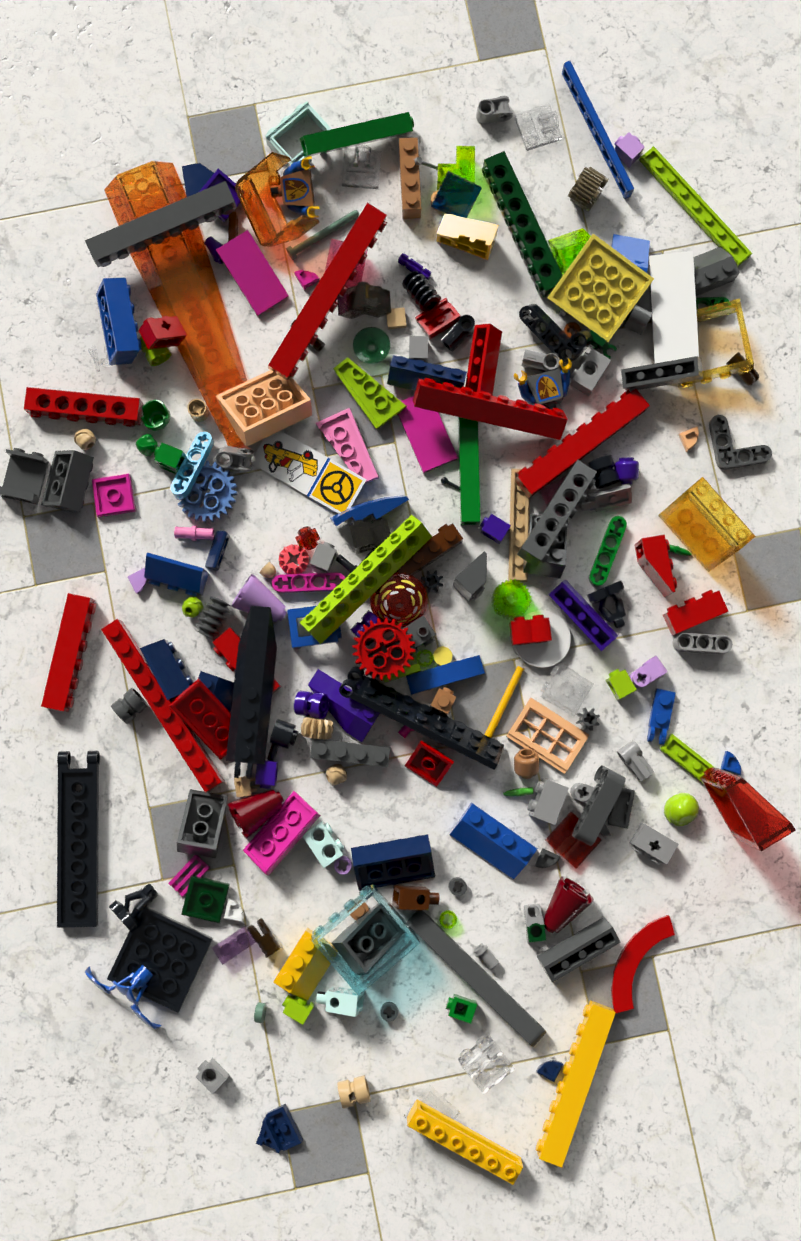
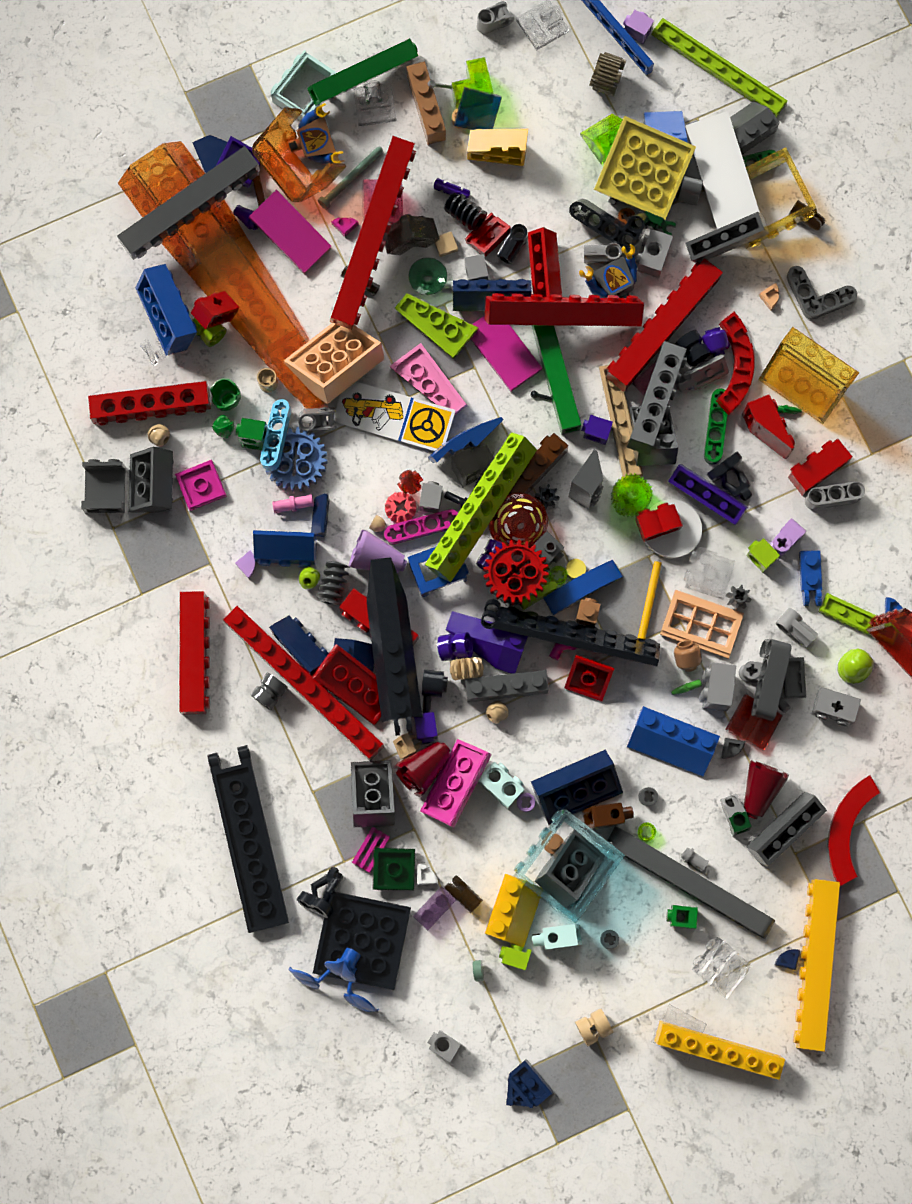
camera: 10 degrees left, 5 degrees down
dark green brick [482,151,563,298] -> none
none -> red tile [716,311,755,415]

